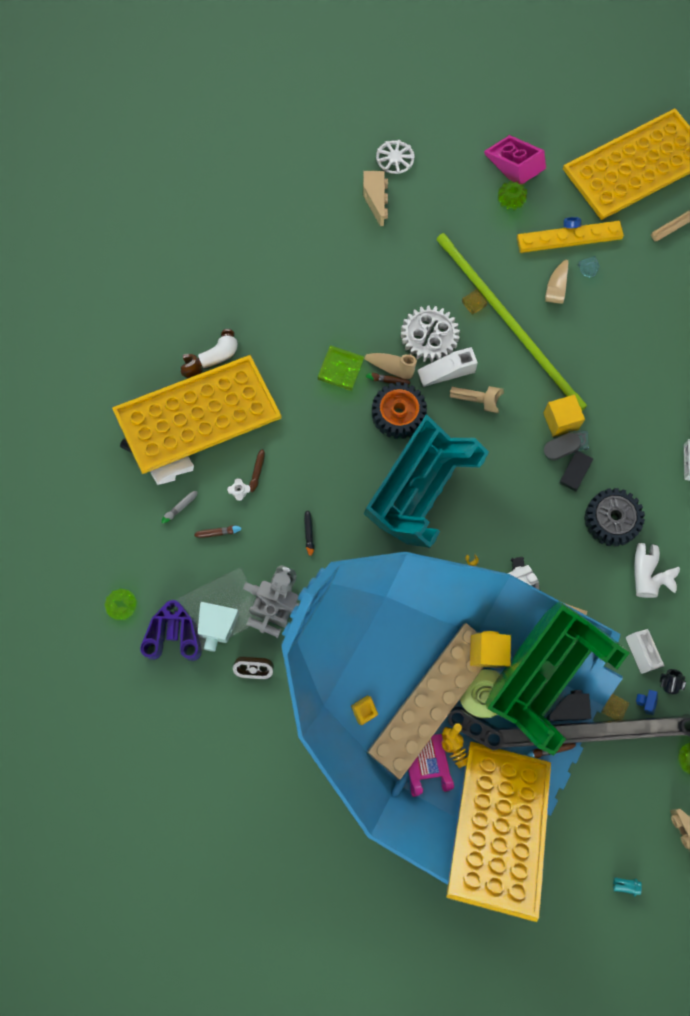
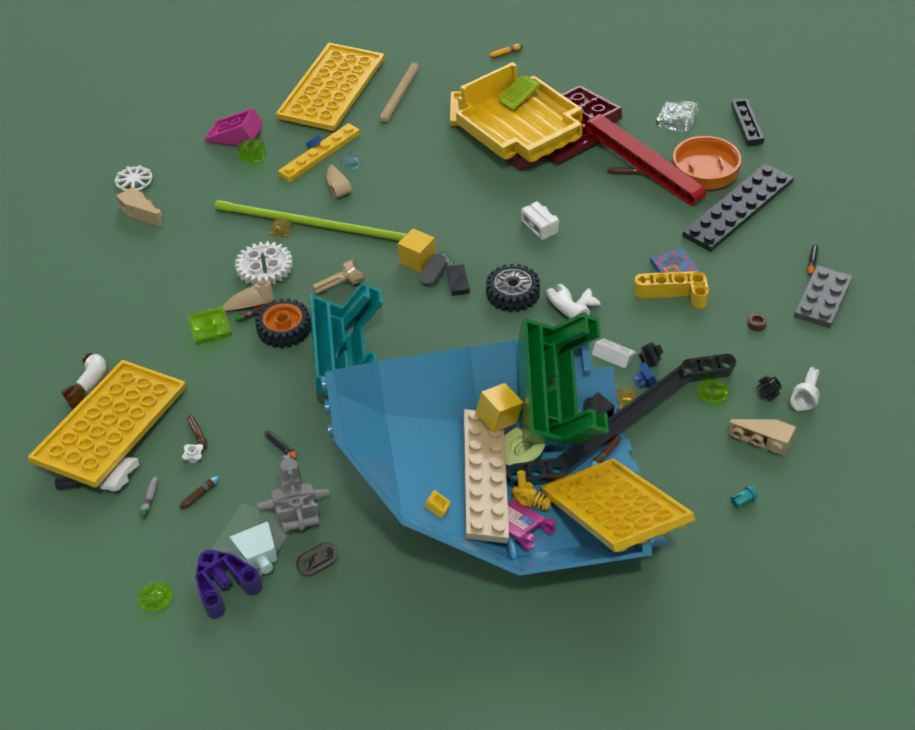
camera: 35 degrees left, 25 degrees down
white slope [417,347,478,387] -> none

